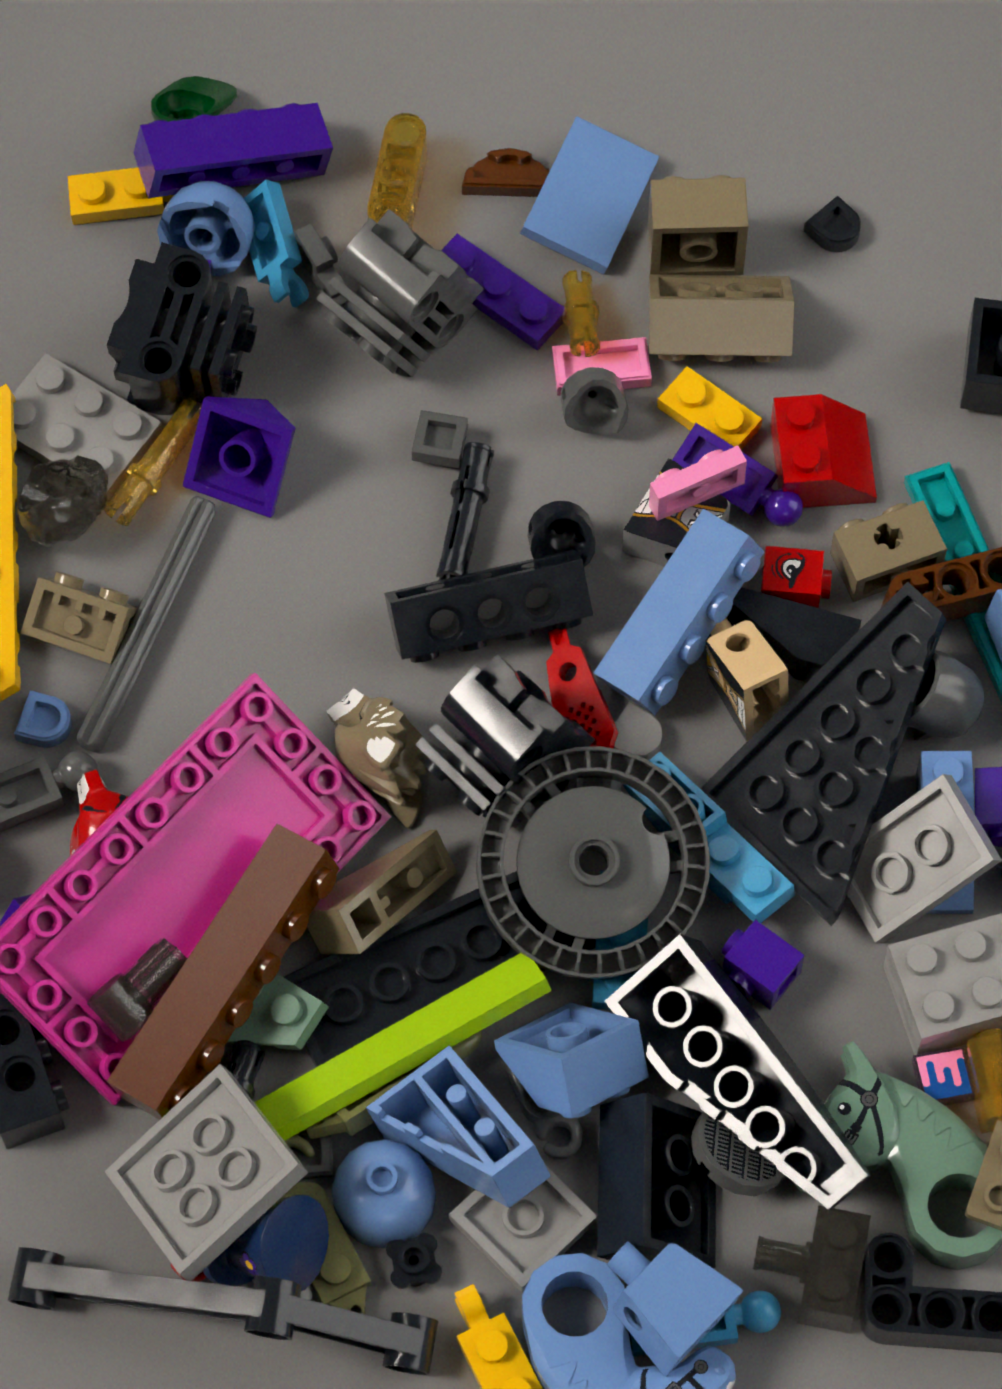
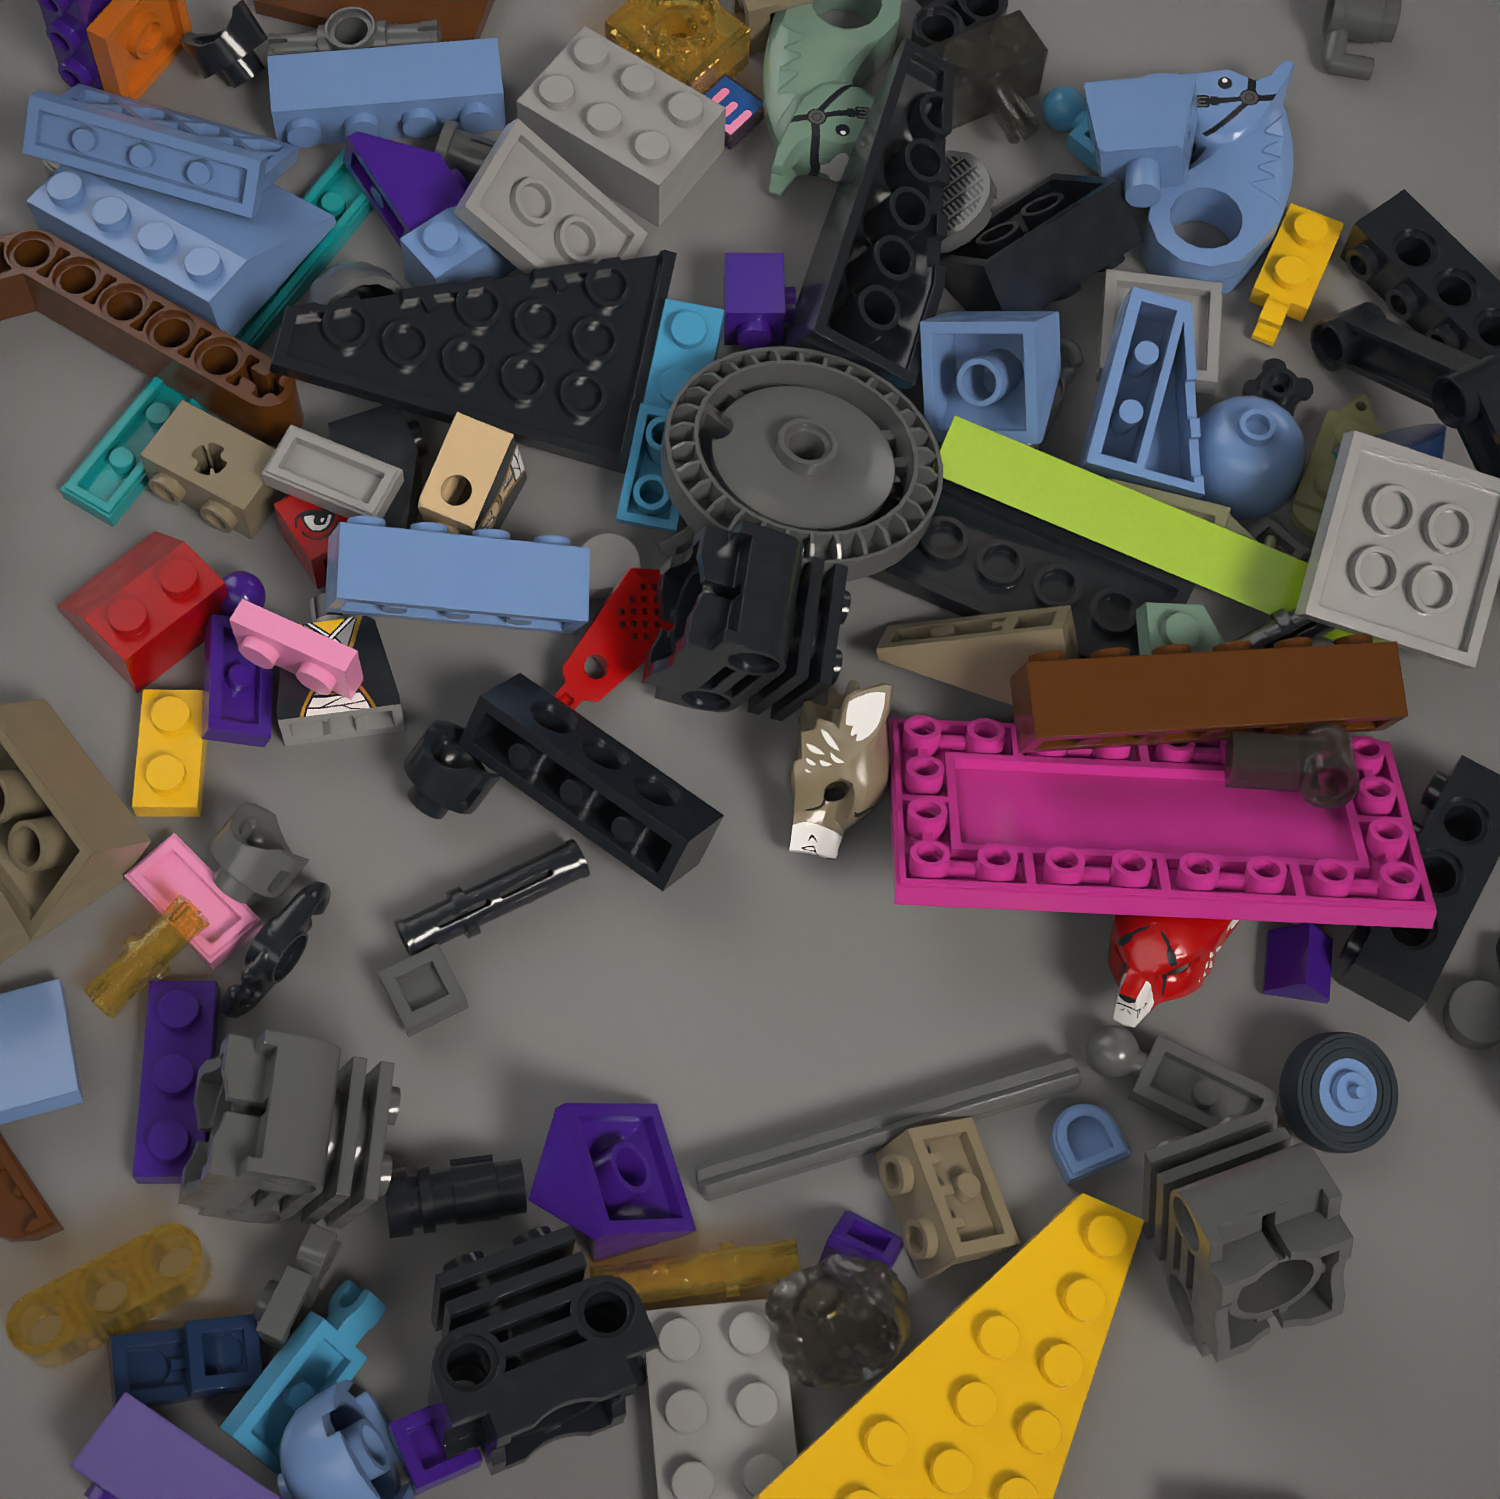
camera: 135 degrees left, 0 degrees up
none -> dark blue slope [107,1314,263,1408]
none -> black piece [221,881,331,1018]
none -> light grey tile [261,424,404,519]
none -> black axle [385,1154,527,1238]
none -> dark purple slope [818,1210,904,1297]

